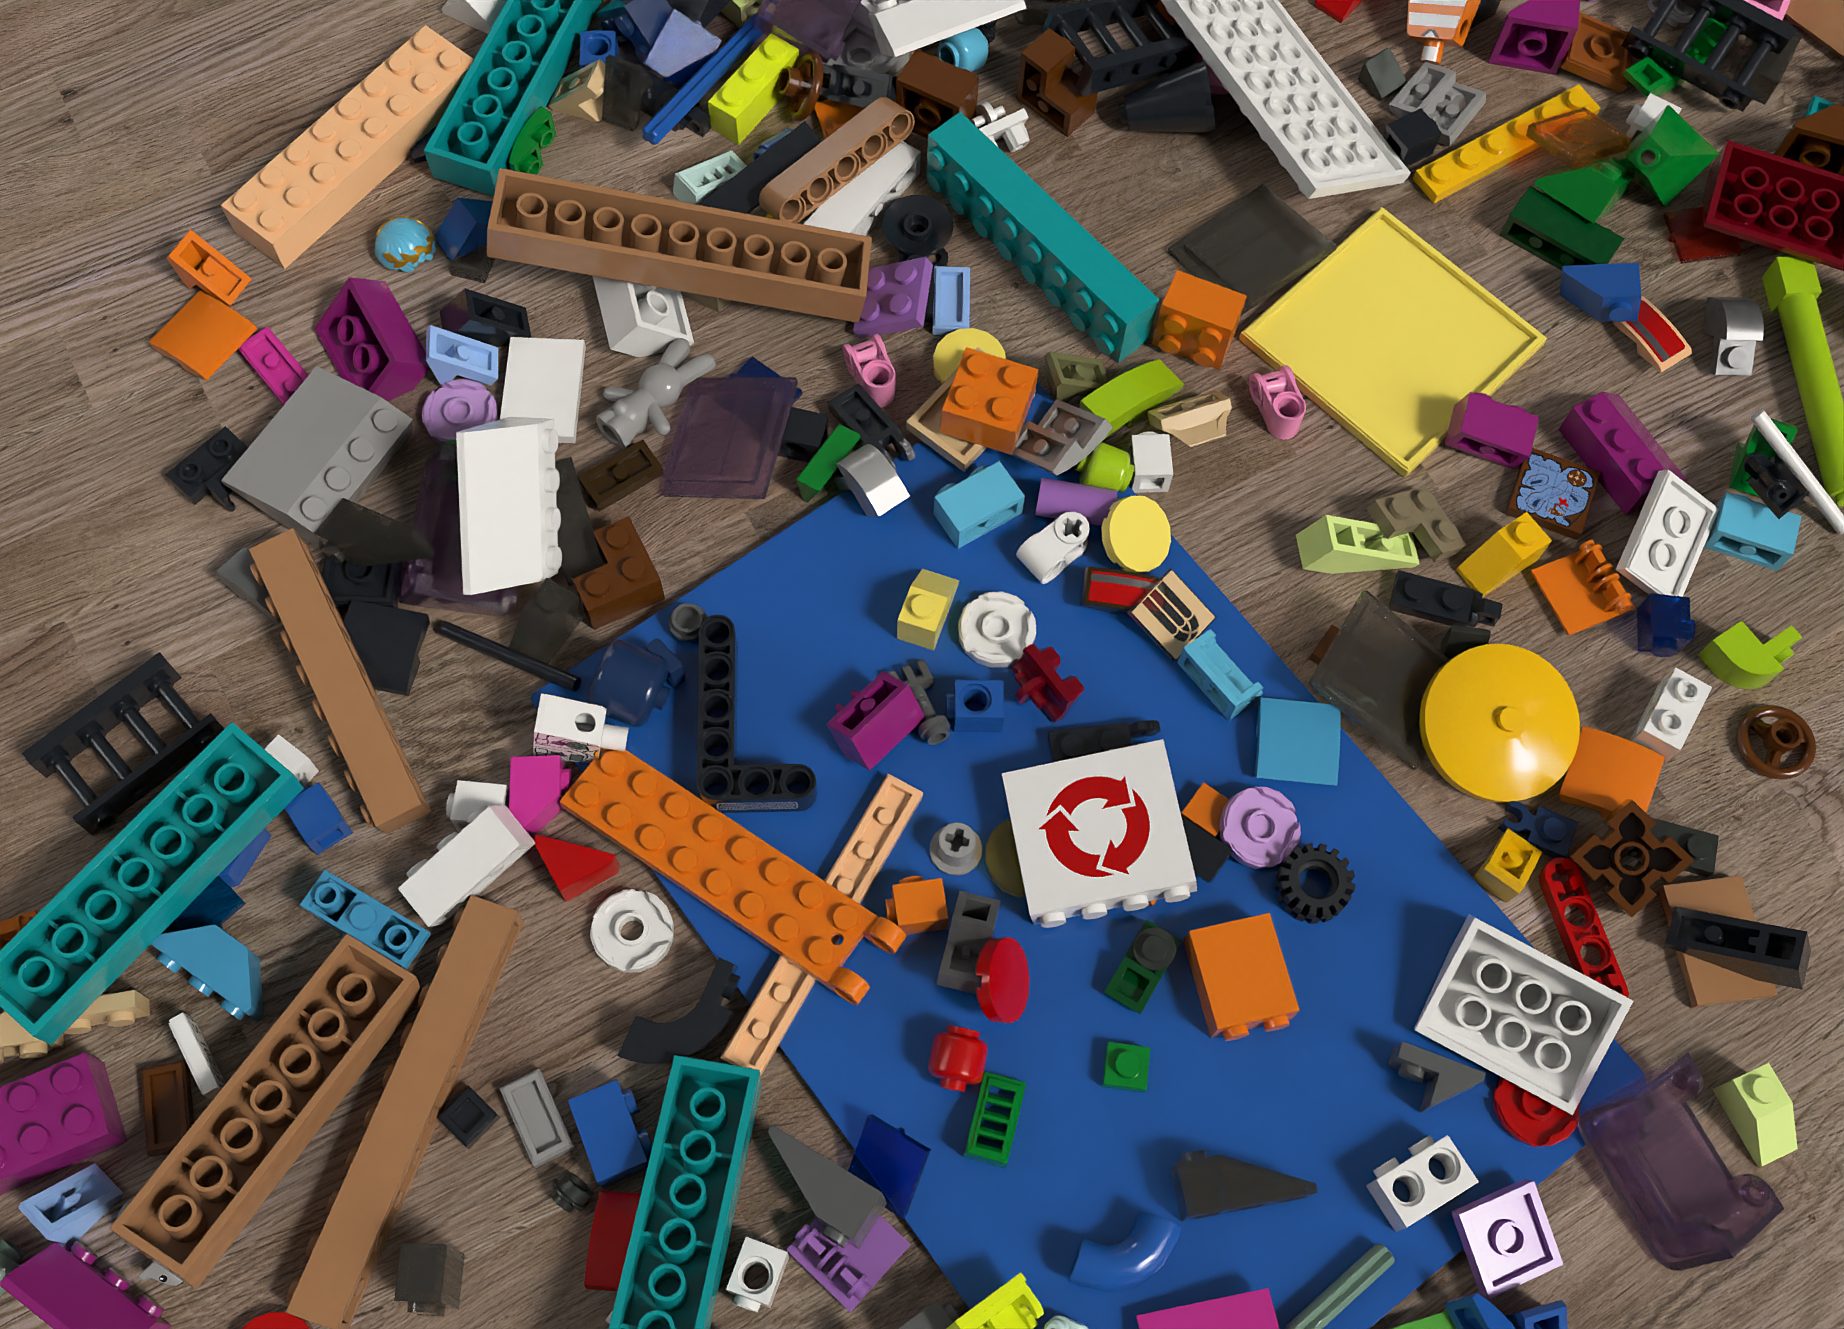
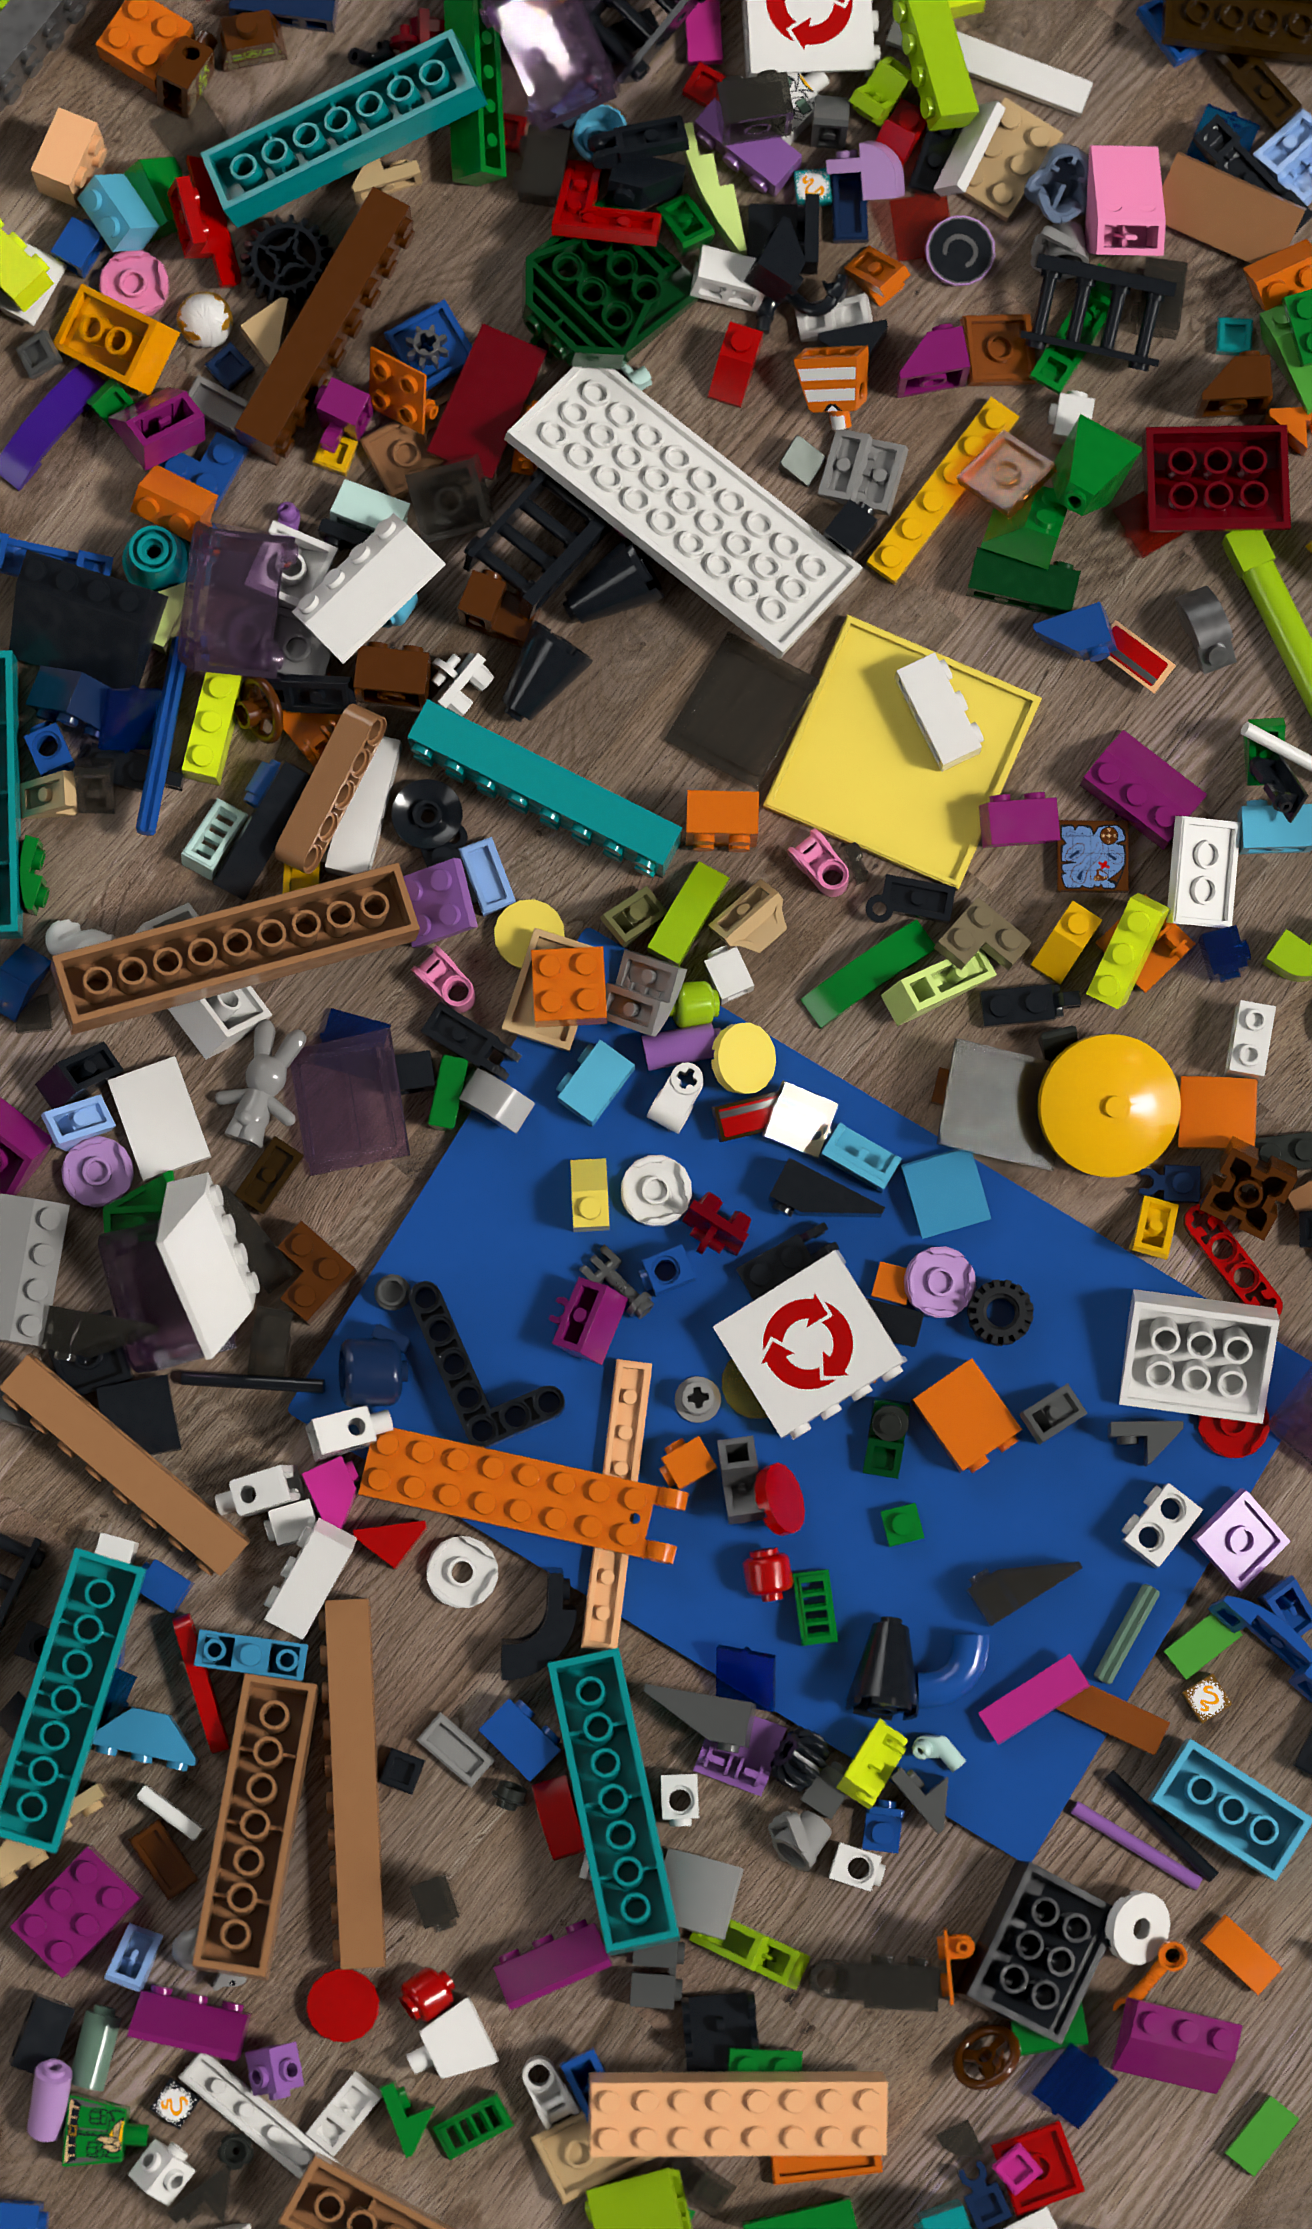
camera: 20 degrees left, 15 degrees up
none -> red beam [172,1613,230,1754]
none -> white torso [215,1465,306,1516]
none -> black cone [502,620,593,722]
none -> black slope [768,1158,885,1218]
none -> black gear [770,1726,830,1792]
none -> green slope [800,919,936,1029]
none -> clear smoke tile [843,842,869,885]
none -> black cone [845,1616,919,1720]
none -> black hinge [865,874,956,924]
none -> white brick [895,652,984,772]
none -> dark grey slope [1019,1383,1088,1445]
none -> neon yellow brick [1086,893,1170,1009]

